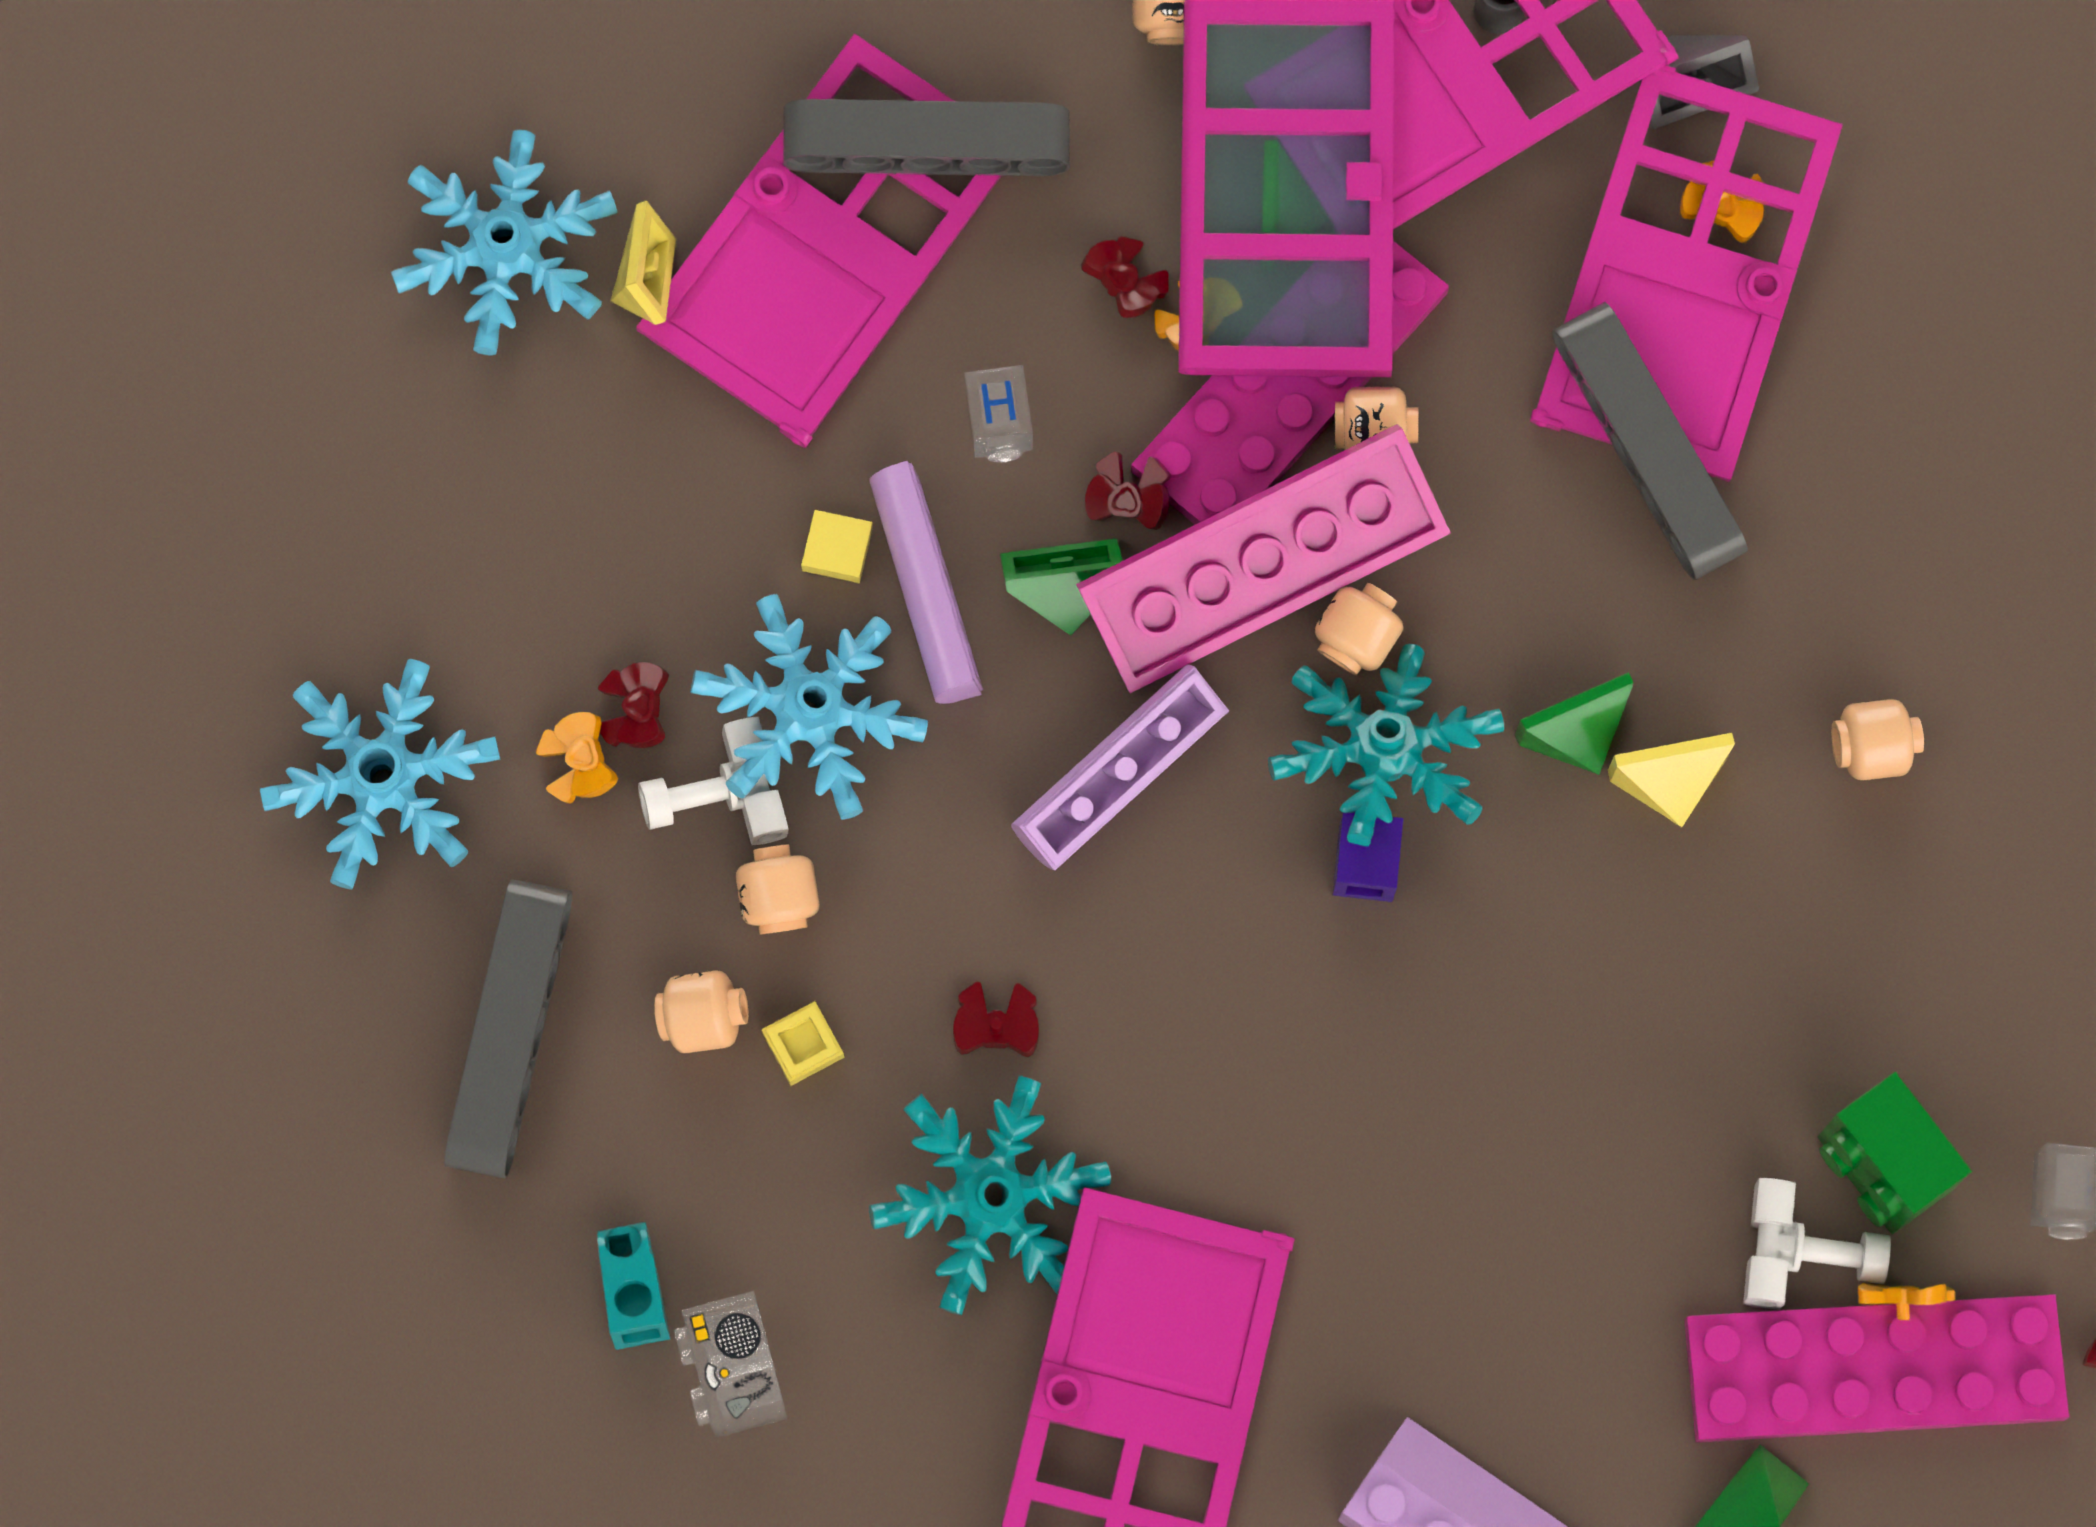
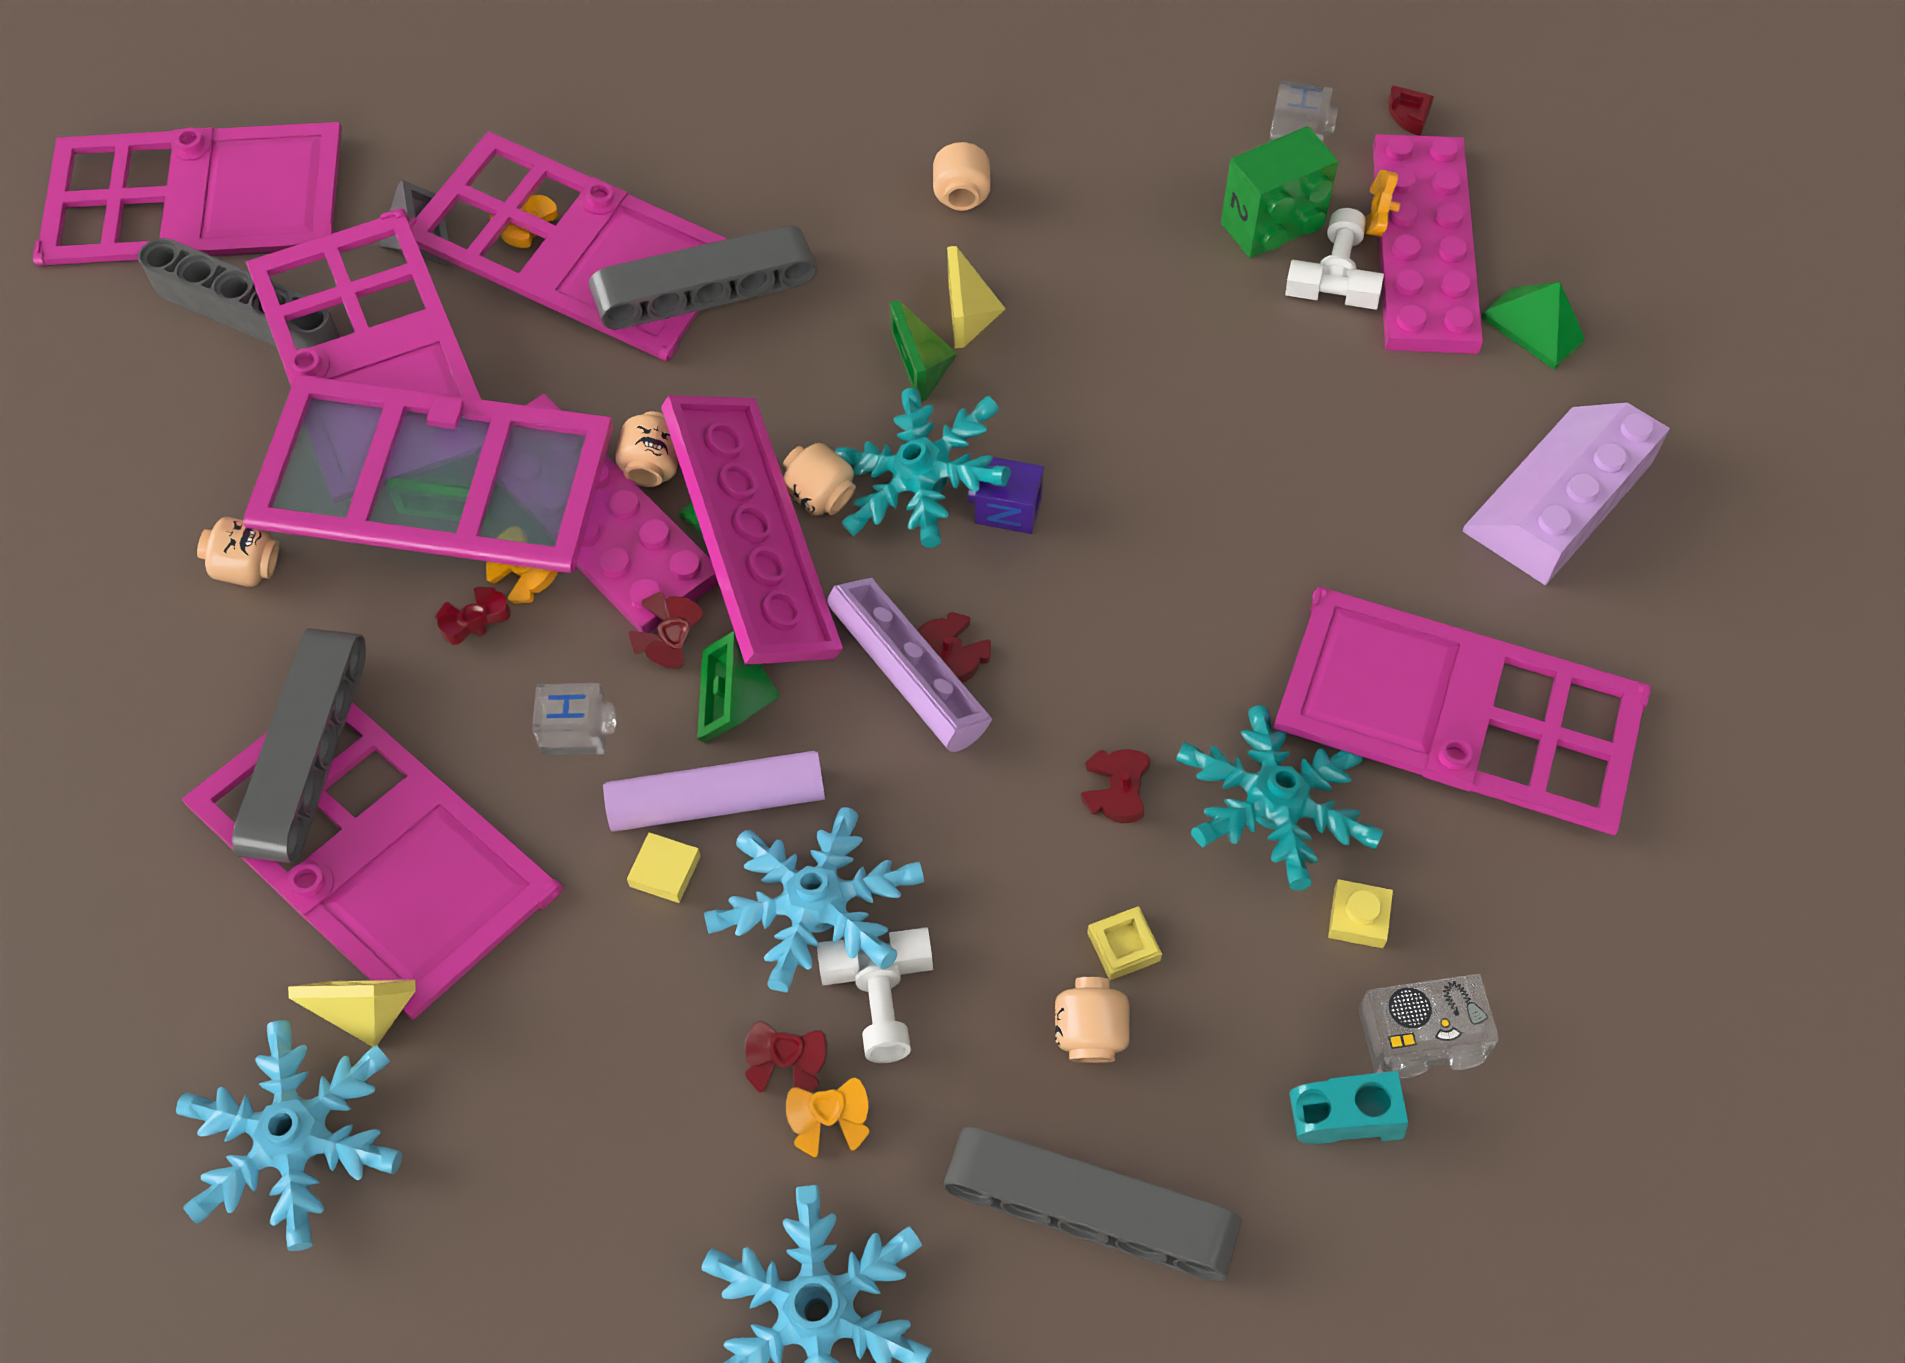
camera: 80 degrees left, 15 degrees down
light nougat head [736,844,820,935] -> none
none -> dark red piece [917,612,991,683]
none -> light yellow plate [1328,879,1393,949]

